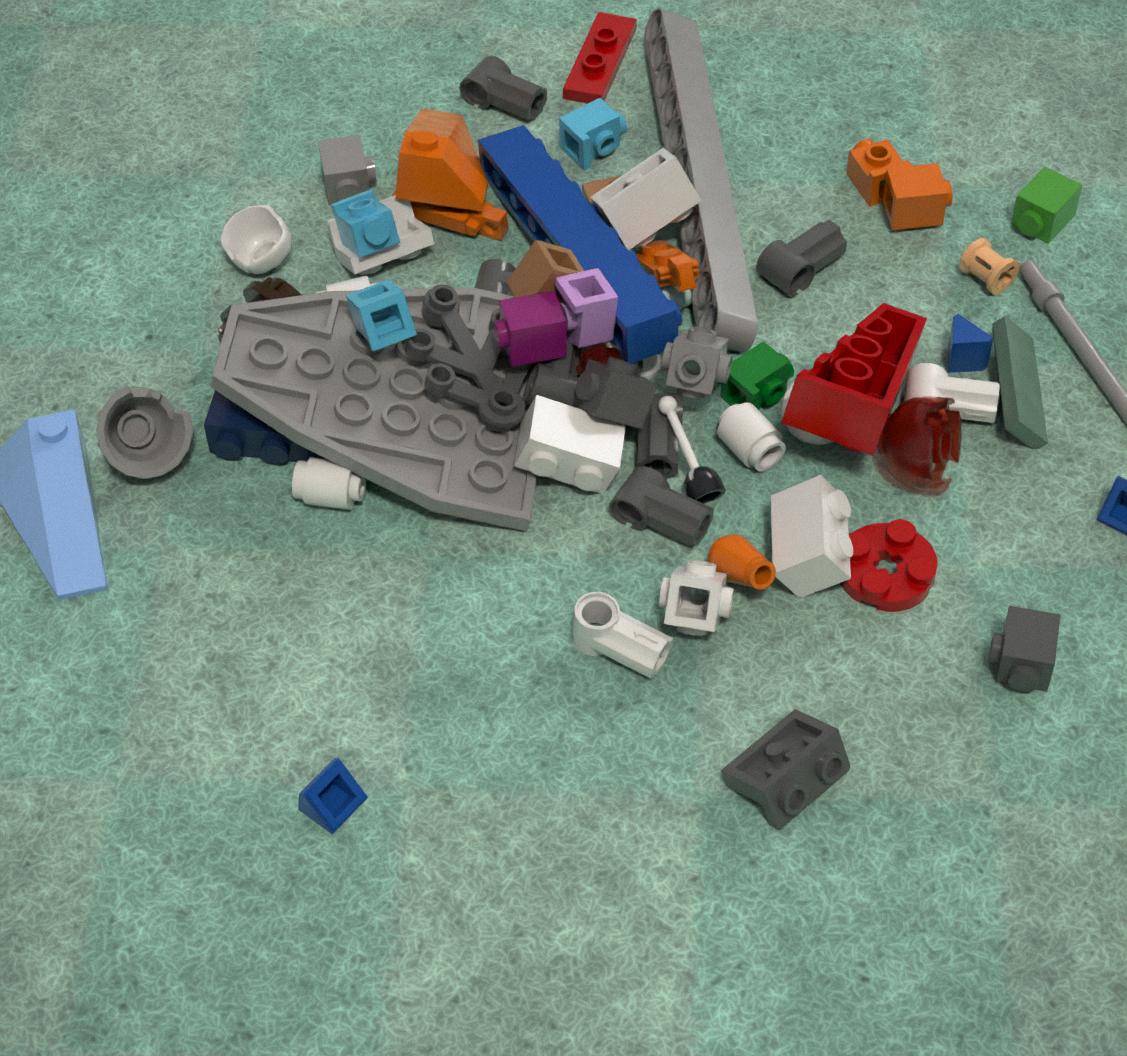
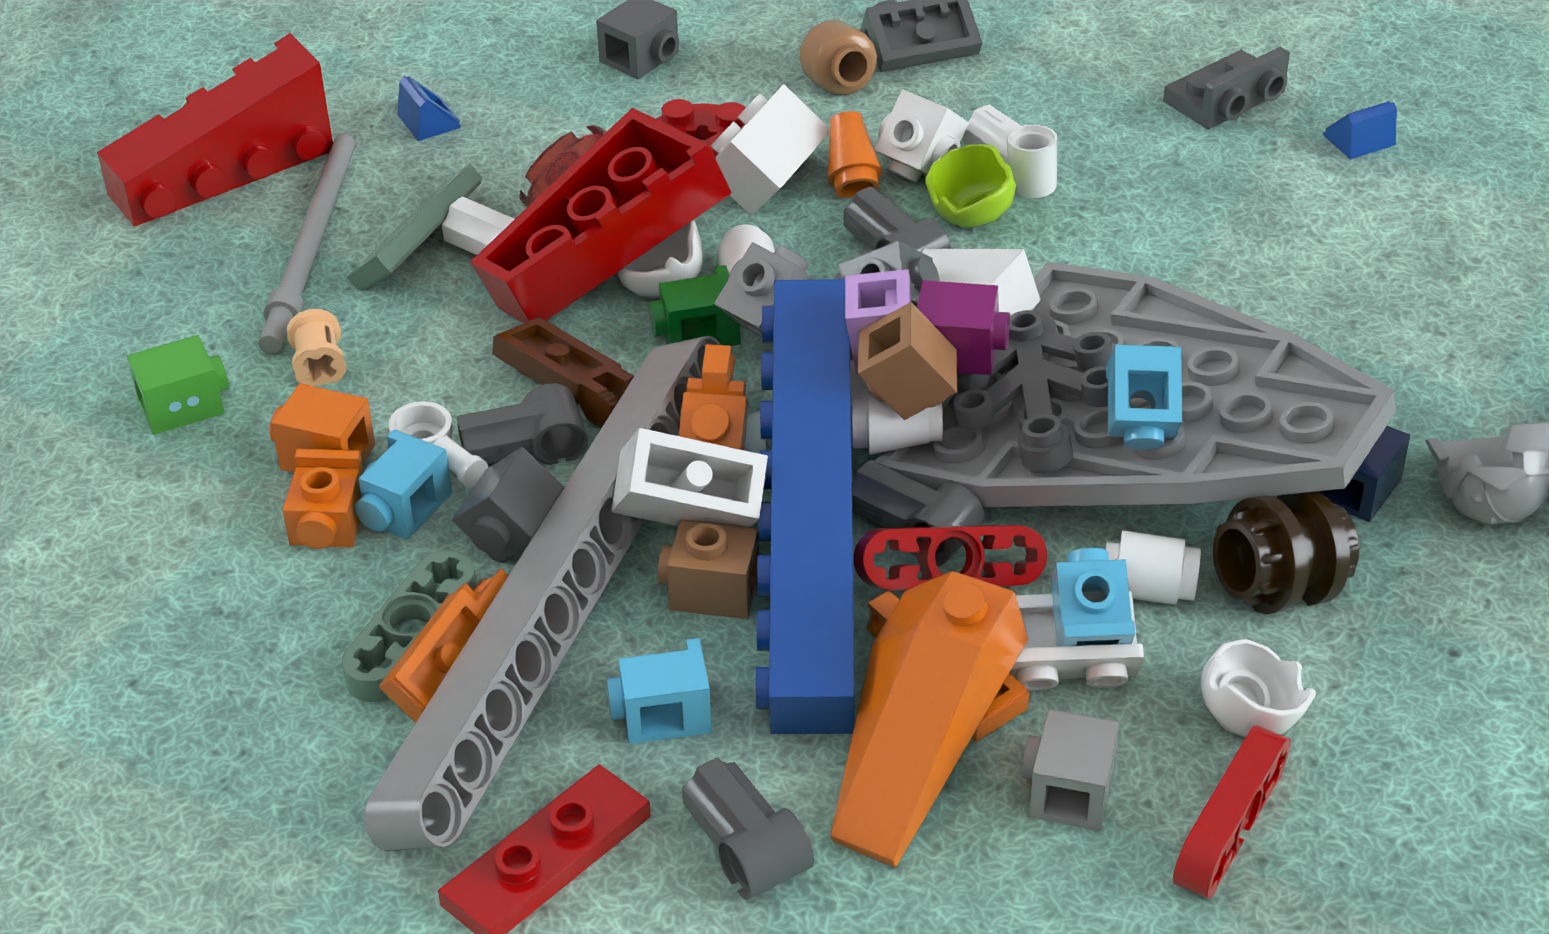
camera: 155 degrees left, 10 degrees down
hinge [658,396,726,504] -> none
blue slope [947,314,993,373] -> none
none -> sand green beam [342,550,477,702]
none -> medium azure brick [355,429,452,540]
none -> orange hinge [378,568,509,723]
none -> white bar [389,401,488,488]
none -> dark grey brick [452,447,564,562]
none -> reddish brown hinge [492,317,634,428]
none -> medium nougat head [799,20,877,95]
none -> red beam [853,525,1047,590]
none -> lime hair [926,144,1017,228]
none -> dark grey bracket [1163,47,1290,130]
none -> red beam [1173,725,1291,899]

